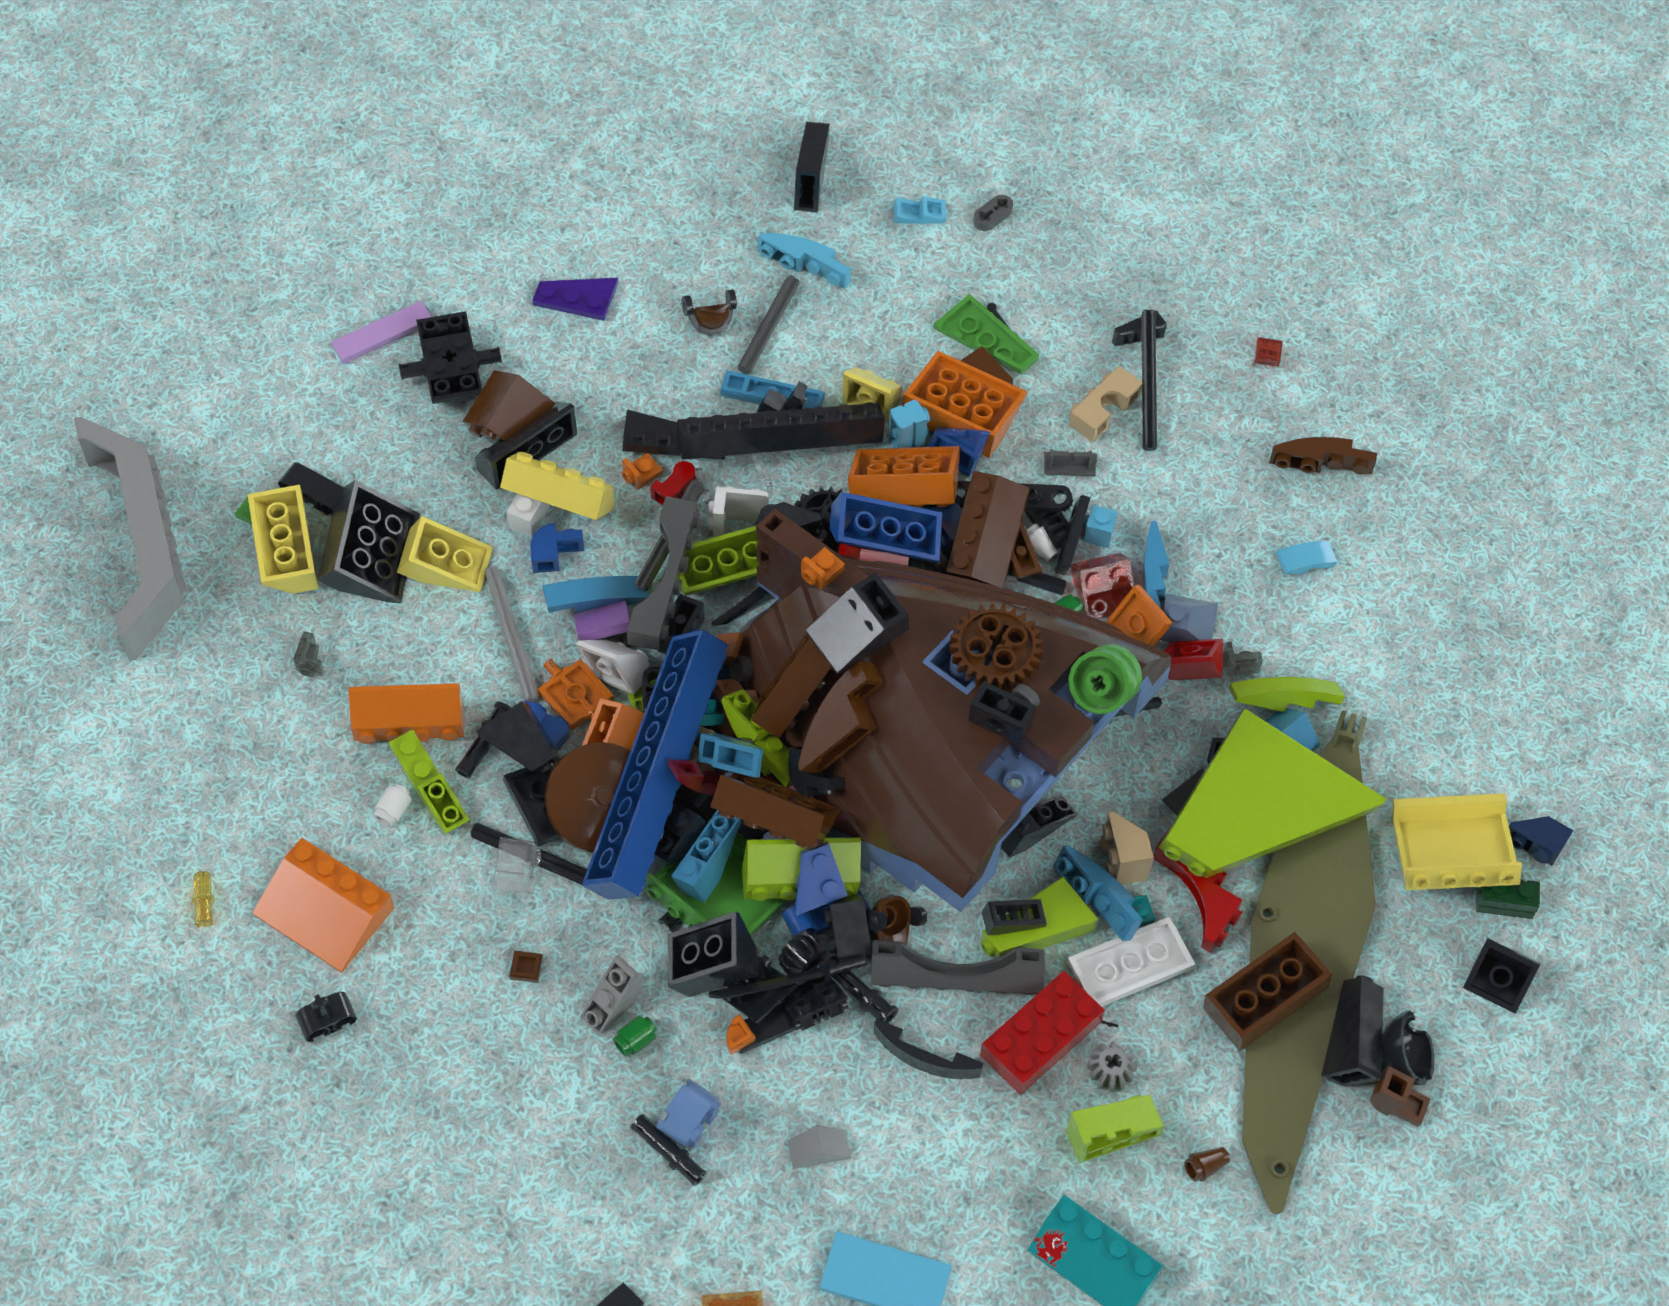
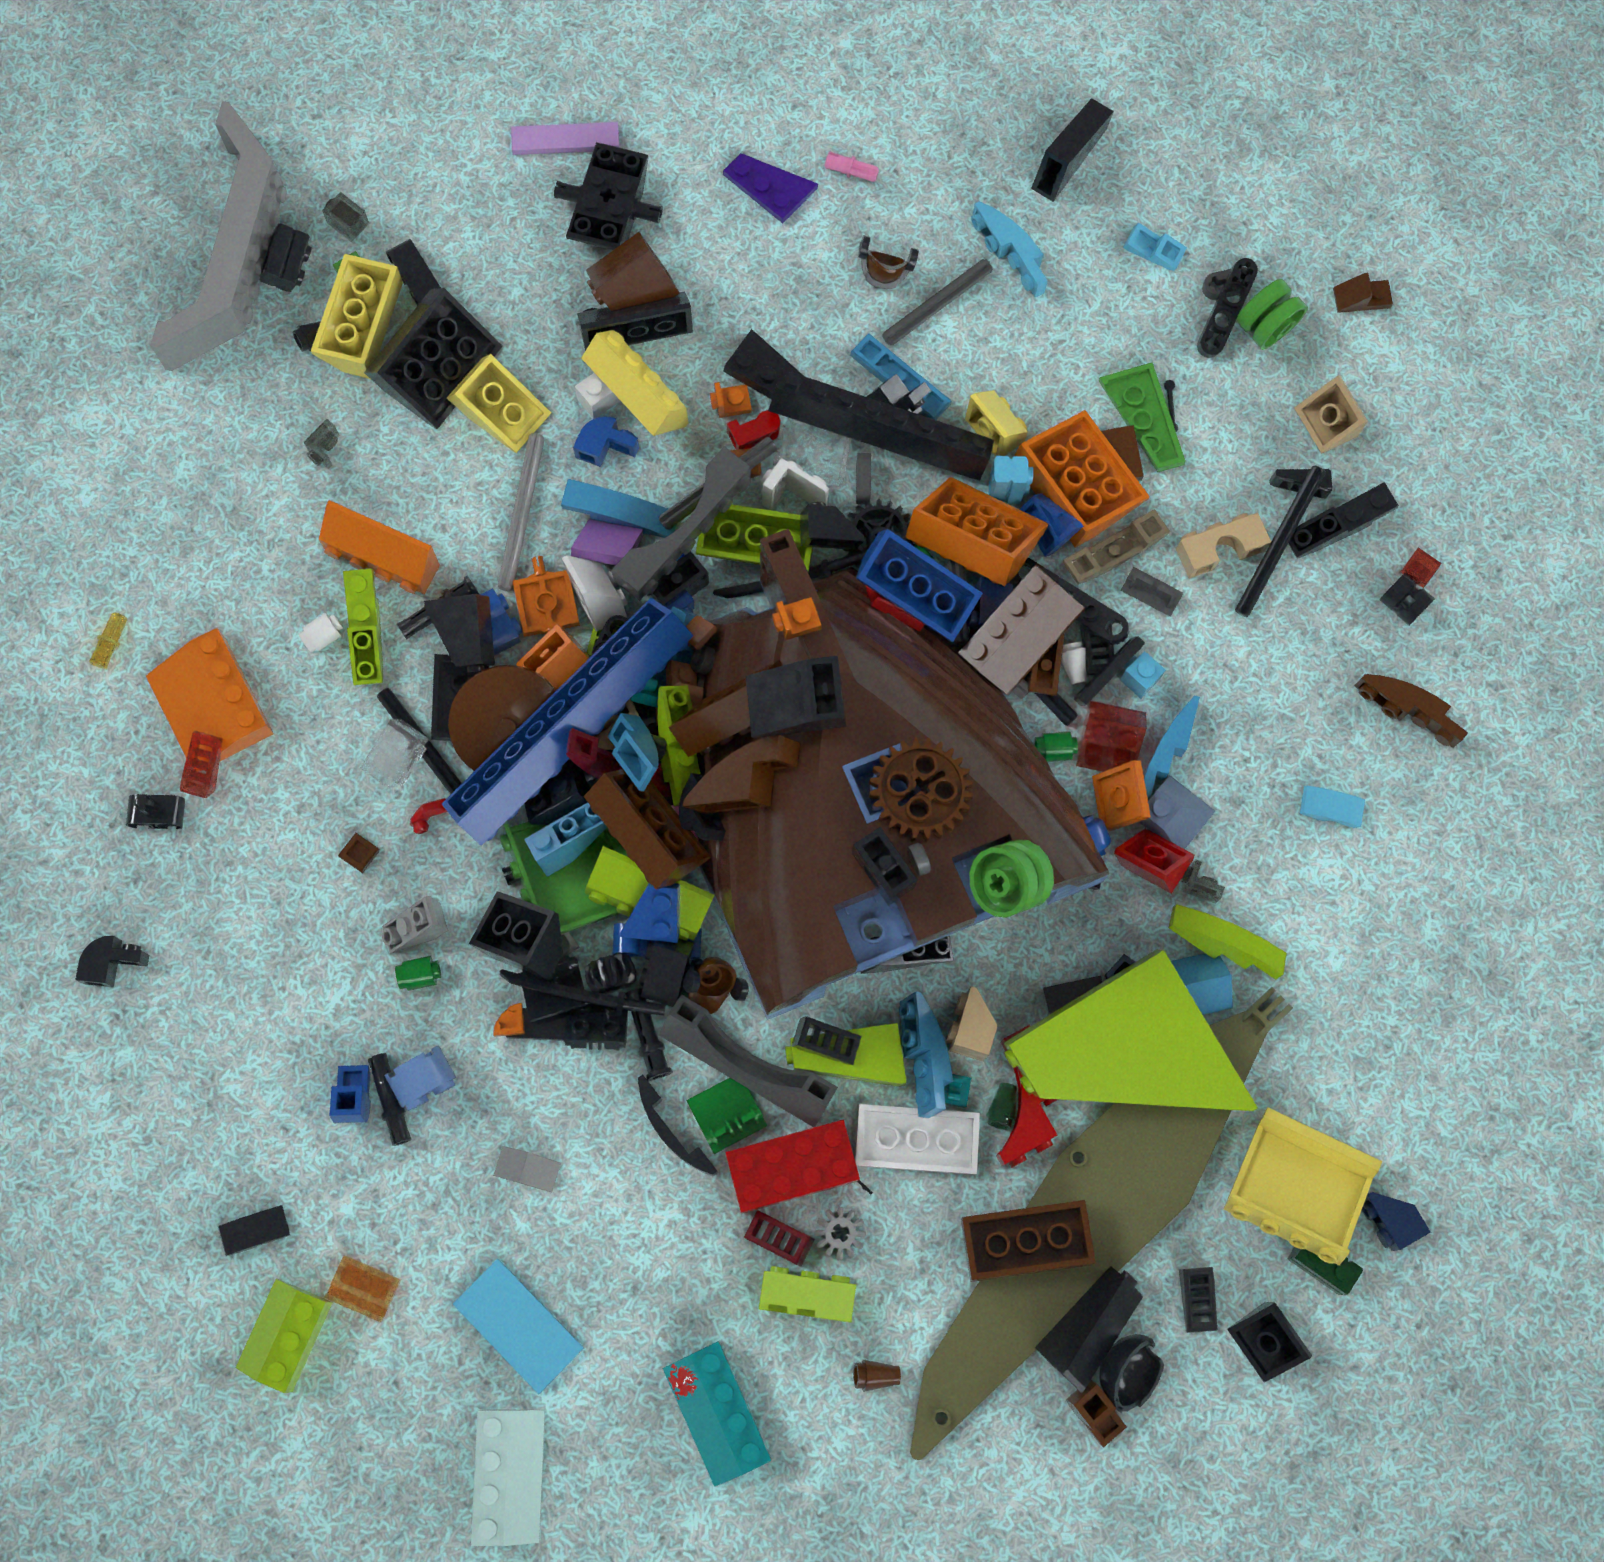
camera: 25 degrees right, 15 degrees up
none -> black brick [75,936,150,987]
none -> clear red slope [180,731,223,798]
none -> black brick [259,223,312,292]
none -> black cone [293,321,321,352]
none -> clear smoke brick [322,192,369,242]
none -> blue brick [329,1065,371,1124]
none -> red arm [410,798,447,834]
none -> green hinge [686,1078,767,1154]
none -> dark red slope [744,1210,815,1267]
none -> bright pink axle [825,151,879,182]
none -> dark grey beam [856,453,871,504]
none -> clear green cone [986,1082,1017,1130]
none -> dark tan slope [1062,509,1170,584]
none -> black slope [1179,1267,1218,1333]
none -> black beam [1197,258,1258,358]
none -> bright green wheel [1236,279,1308,350]
none -> black slope [1288,482,1399,559]
none -> tan slope [1294,375,1368,454]
none -> reddish brown slope [1333,273,1393,313]
none -> black wheel [1379,573,1435,626]

